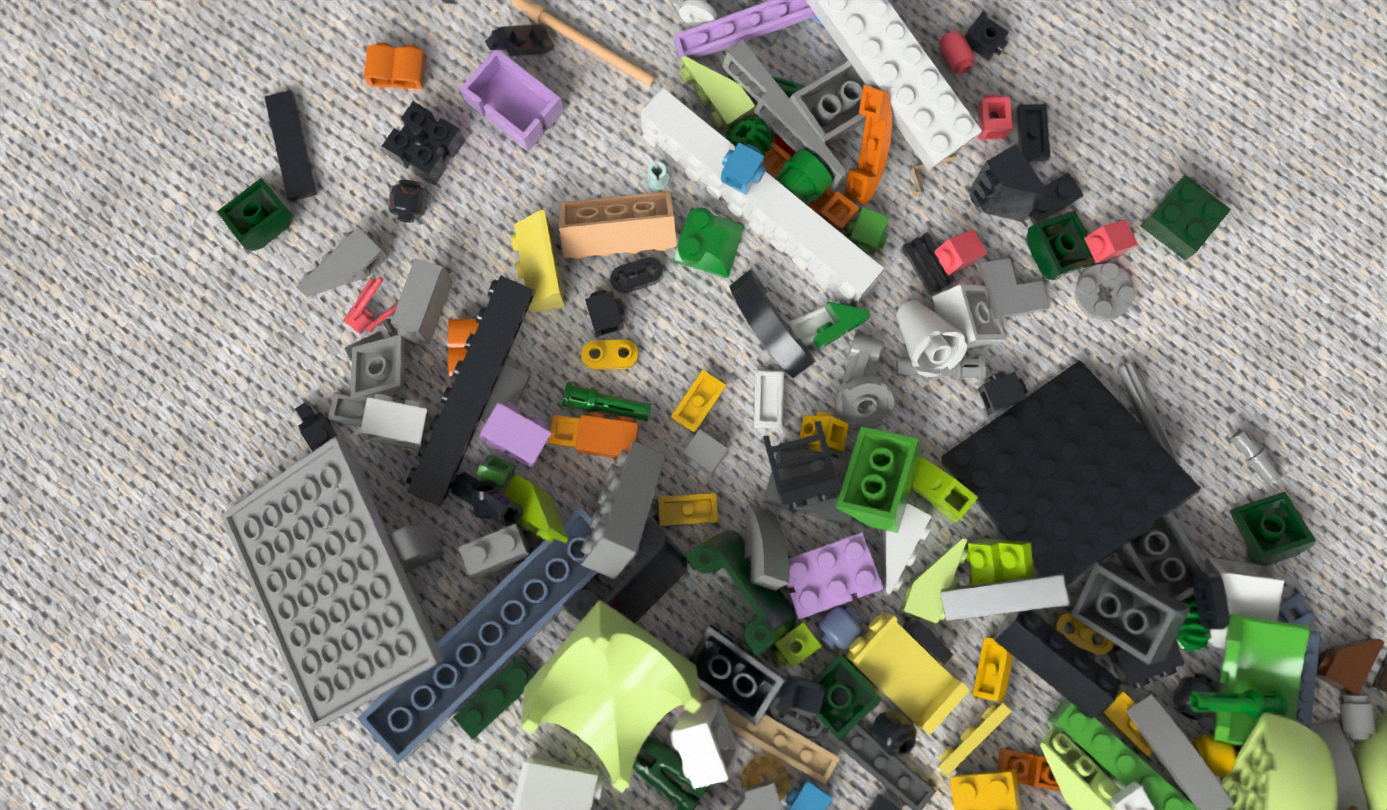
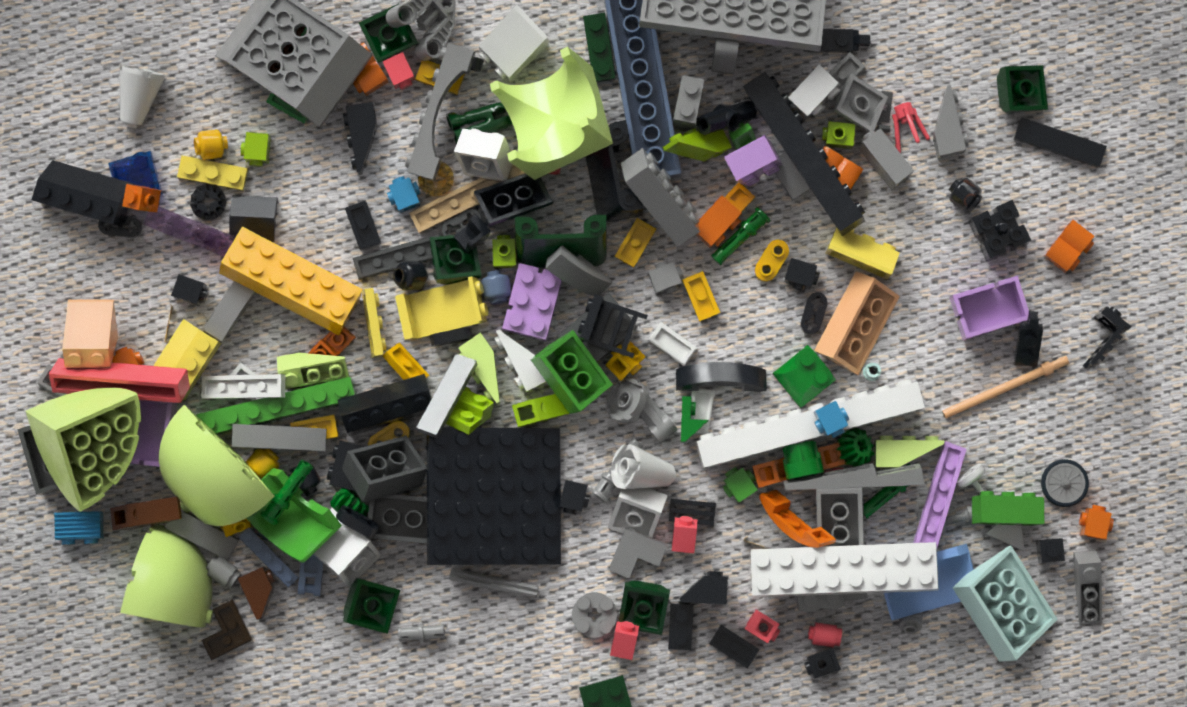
camera: 125 degrees right, 5 degrees up
none -> lime brick [821,121,855,149]

